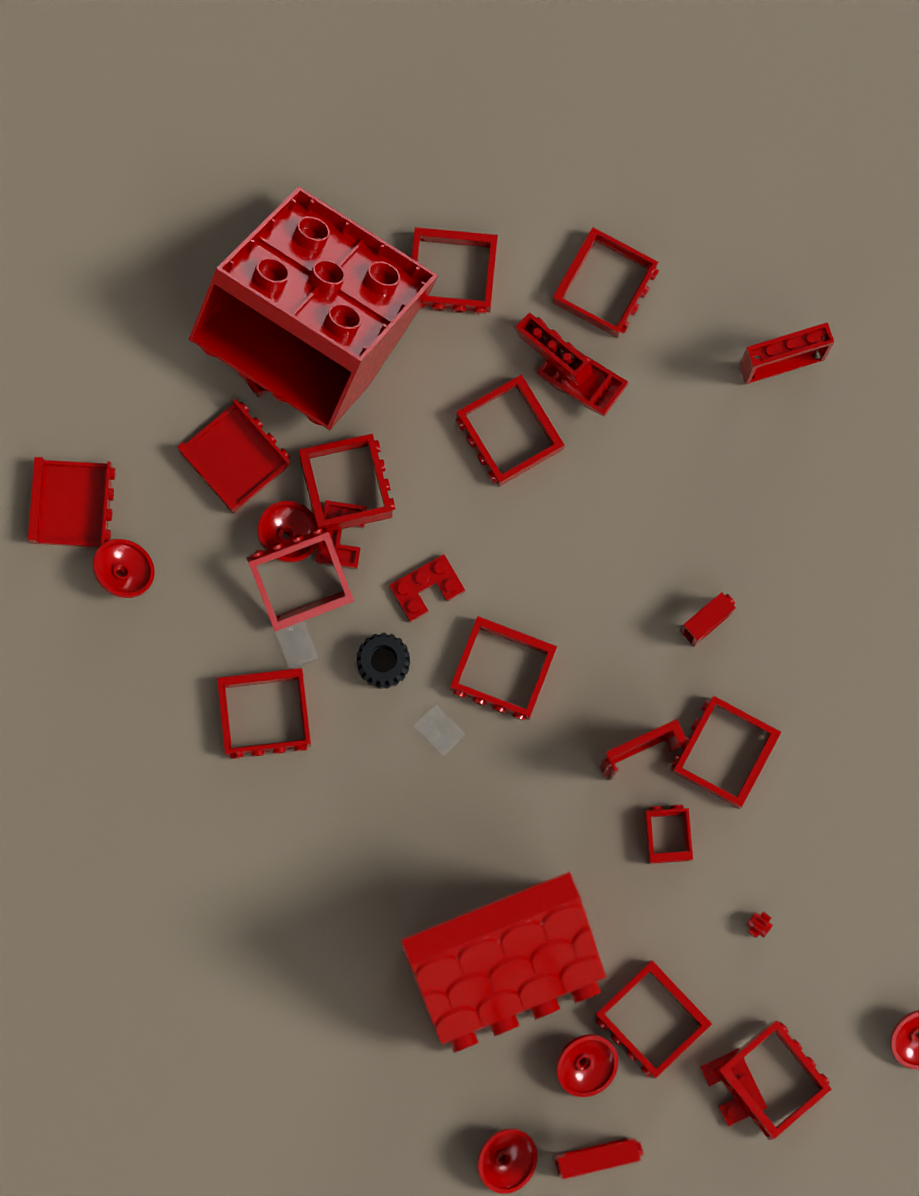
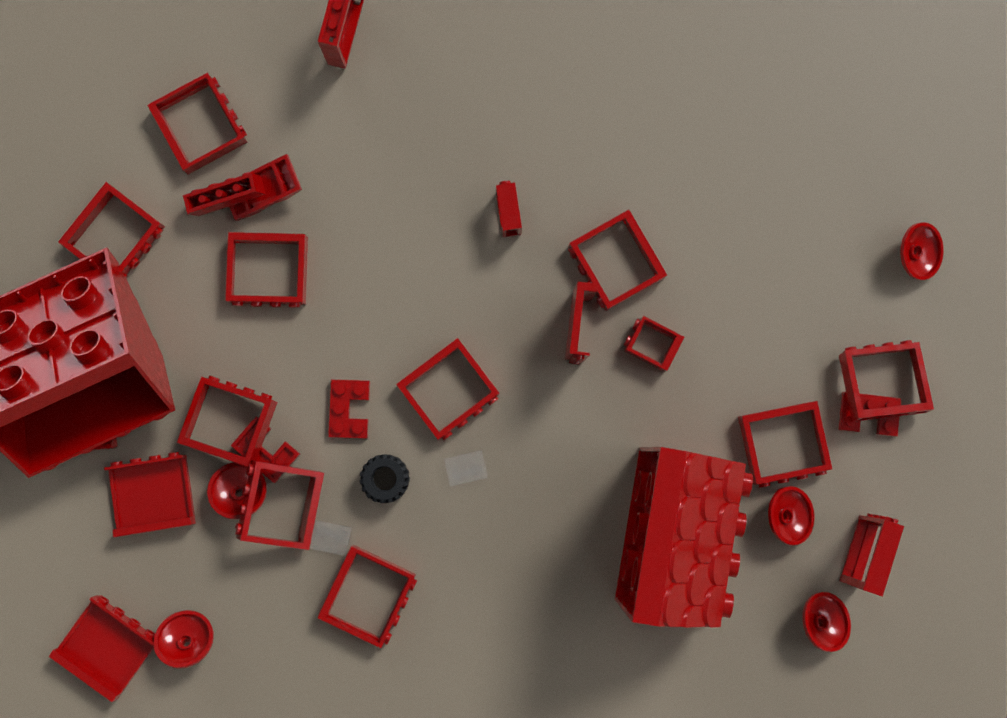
camera: 60 degrees left, 5 degrees up
red gear [746,911,773,938] -> none

